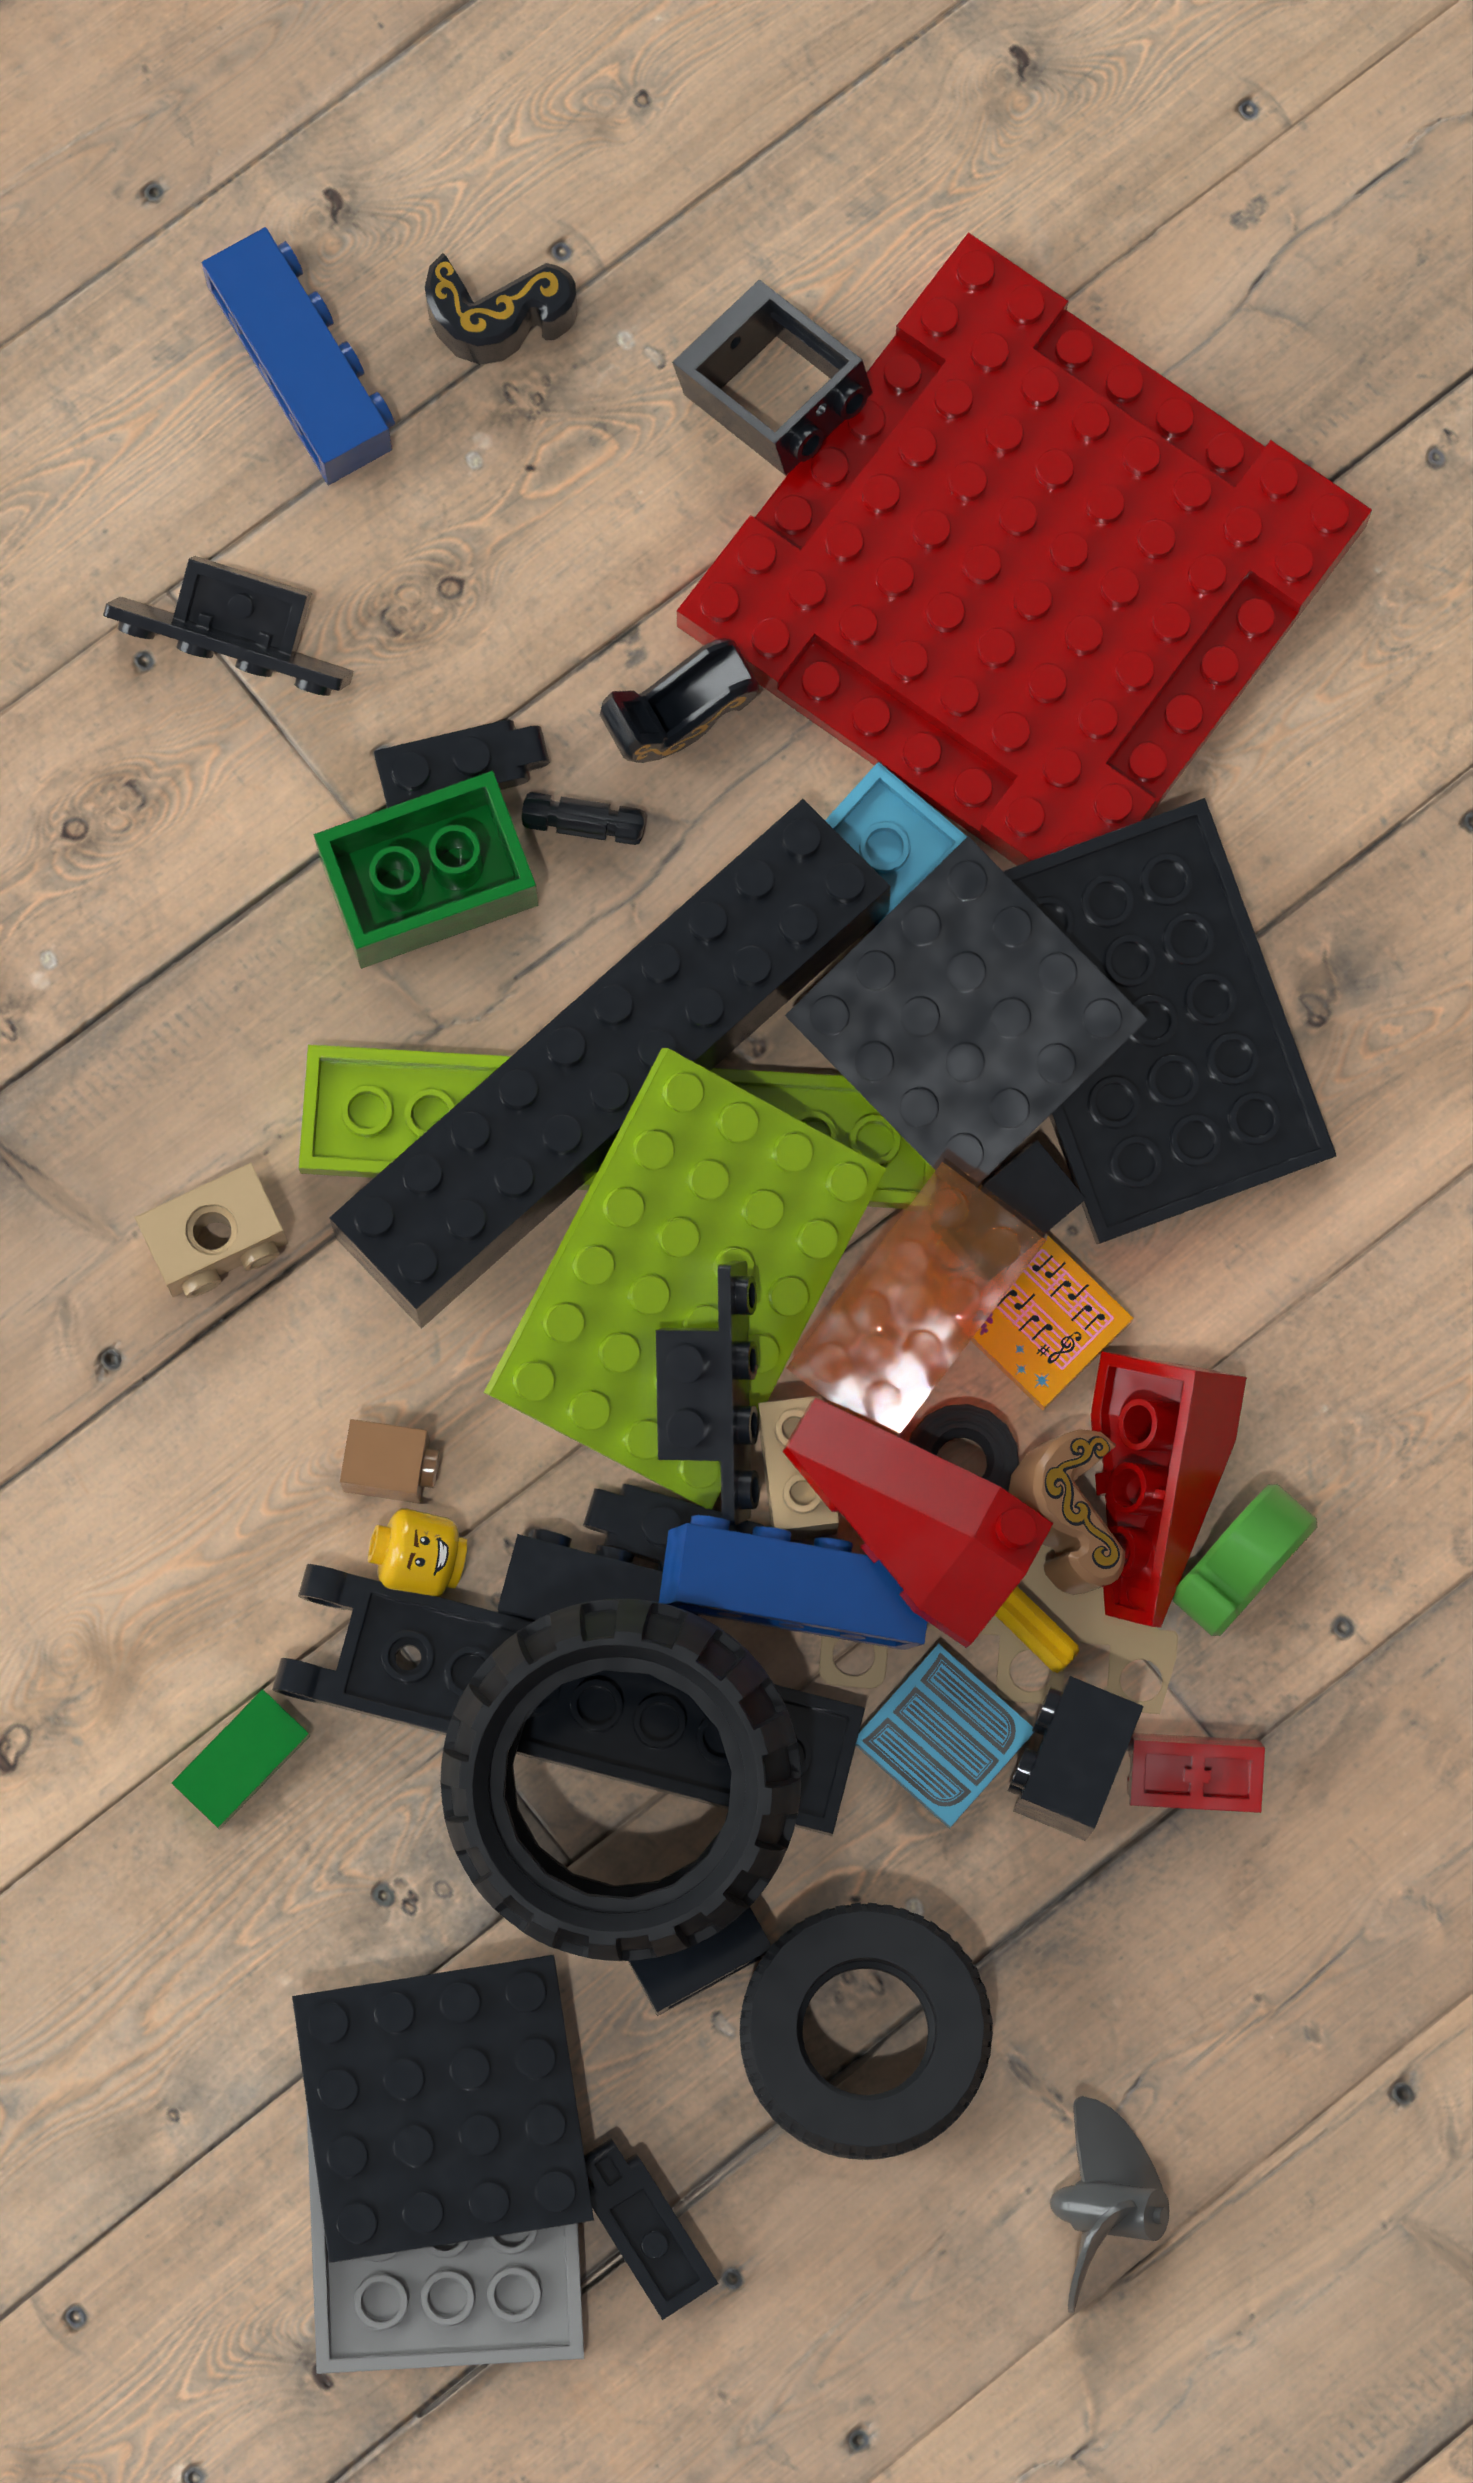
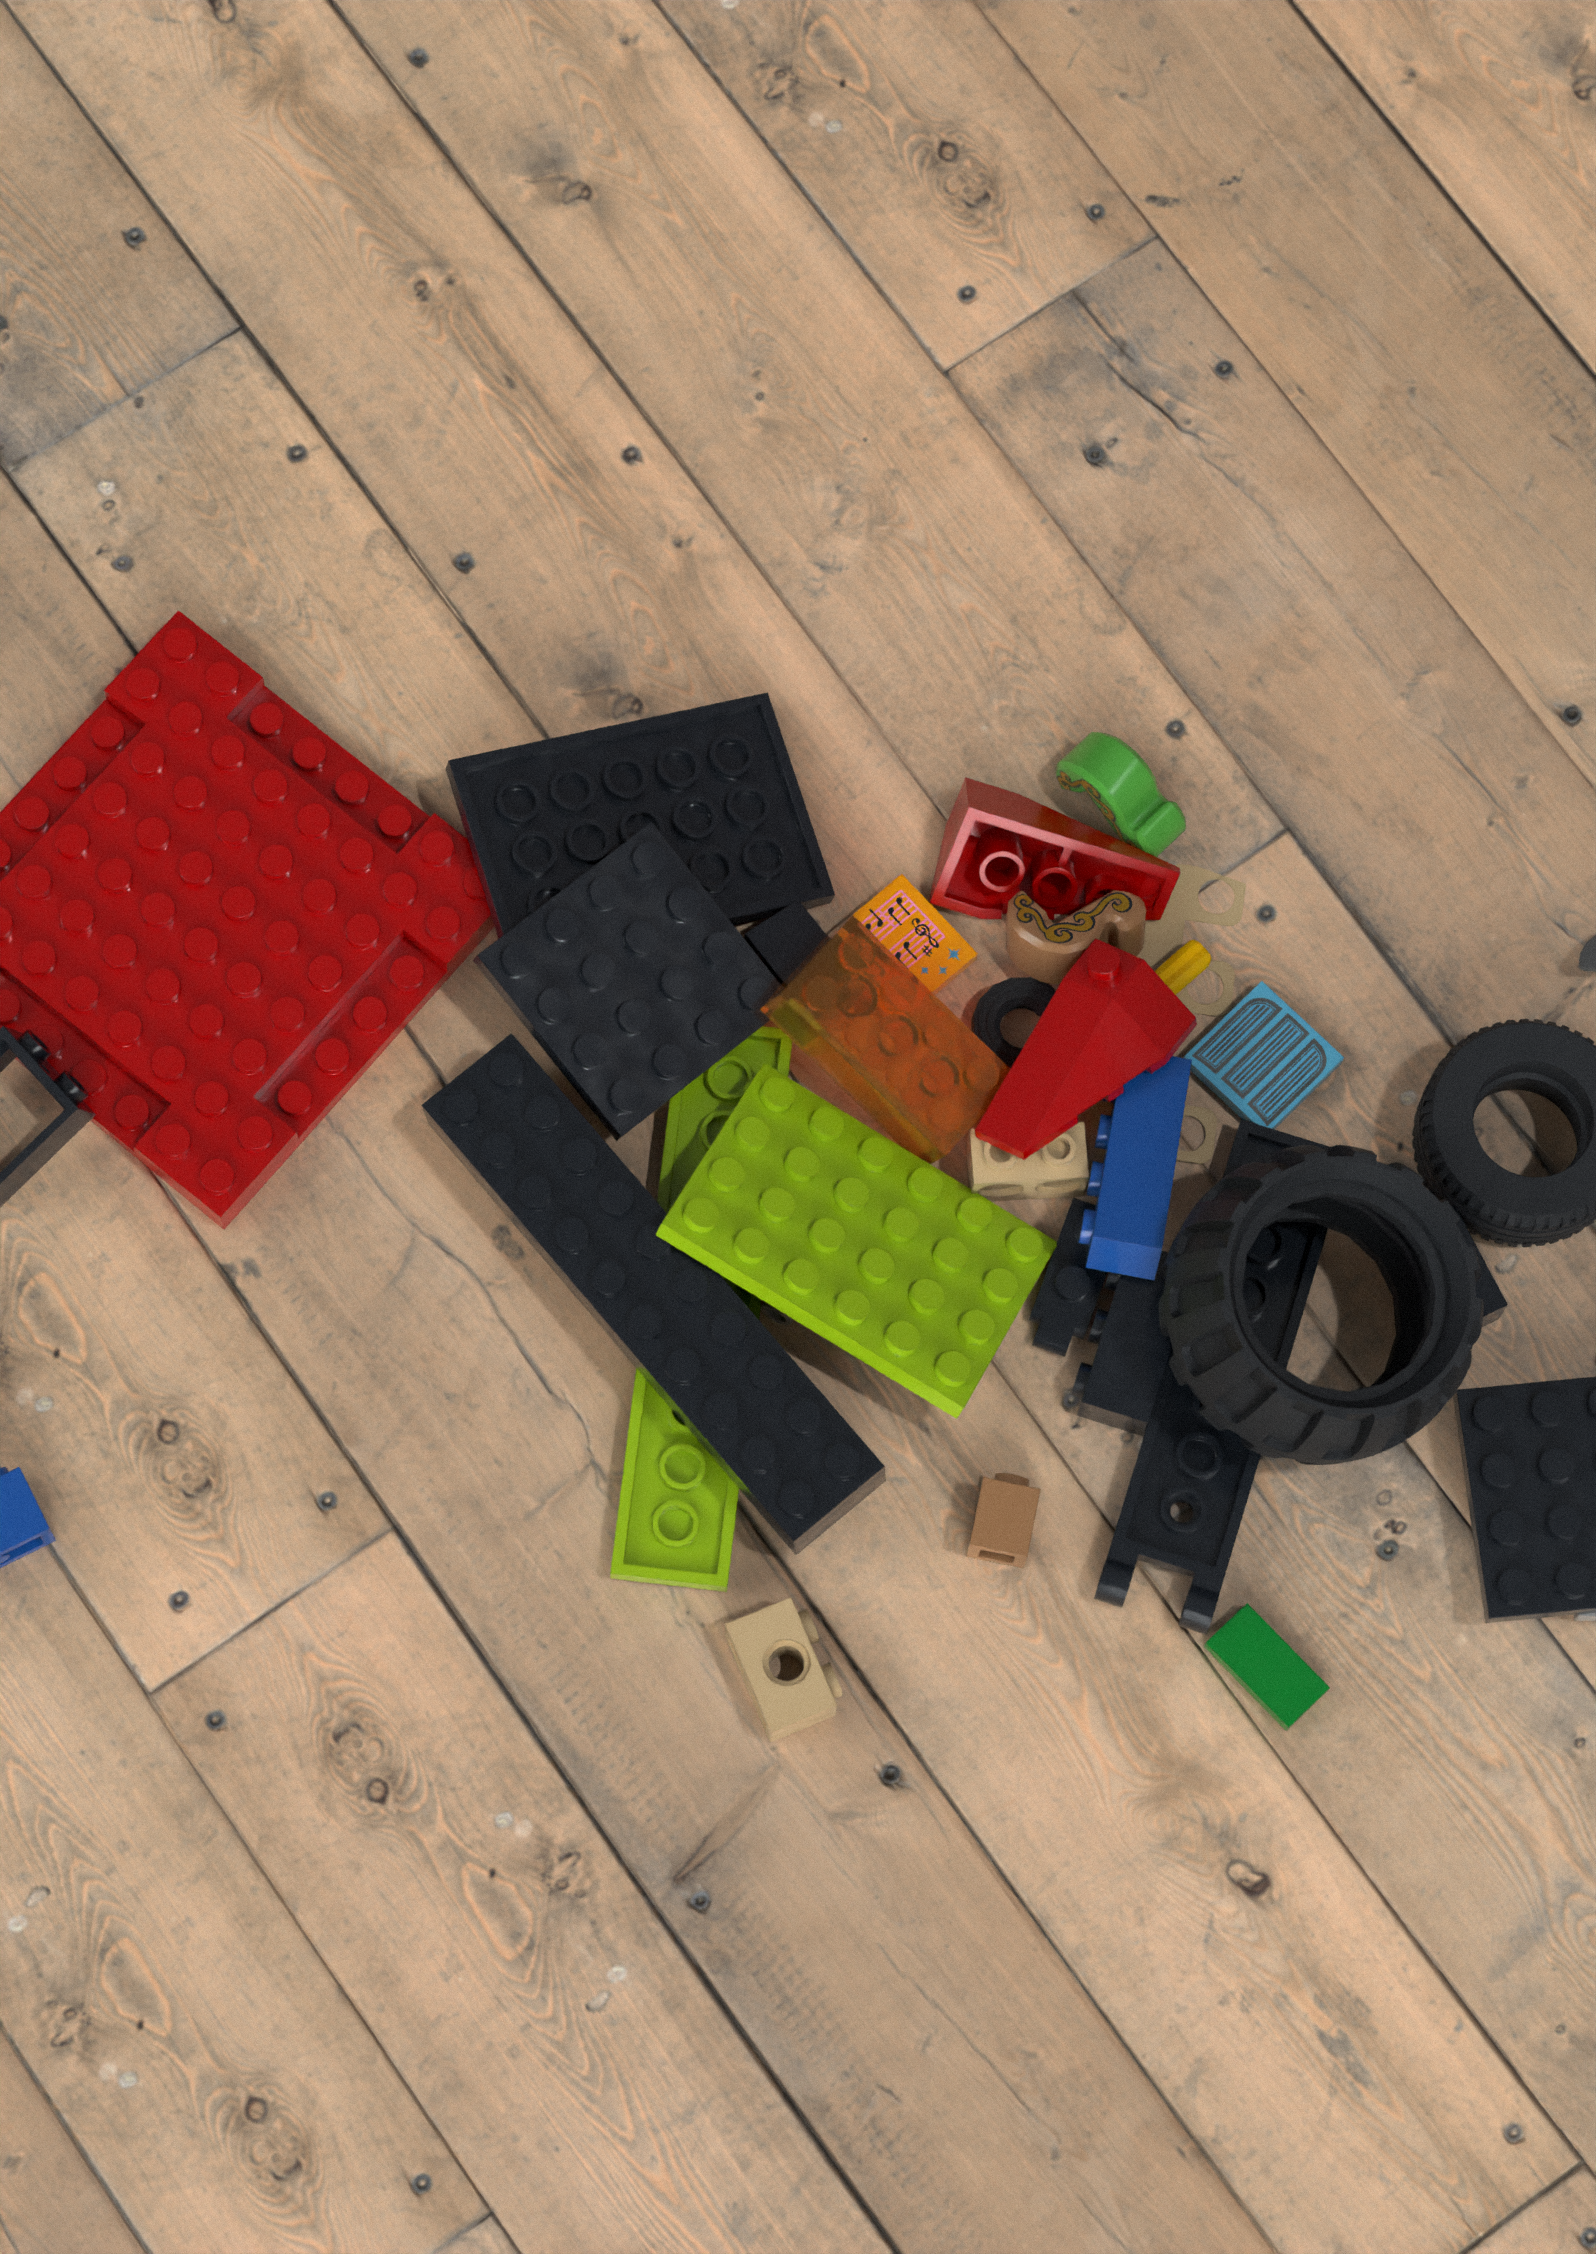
camera: 90 degrees left, 5 degrees down
black bracket [103,556,354,696] -> none
green brick [313,771,538,969] -> none
yellow head [368,1508,467,1597] -> none
black hinge [373,720,550,808] -> none
black axle [521,792,645,845] -> none
black animal [600,638,759,763] -> none
black bracket [656,1261,760,1525] -> none
medium azure tile [825,762,967,926] -> none
black brick [1008,1676,1144,1841] -> none
red hinge [1127,1733,1265,1813] -> none

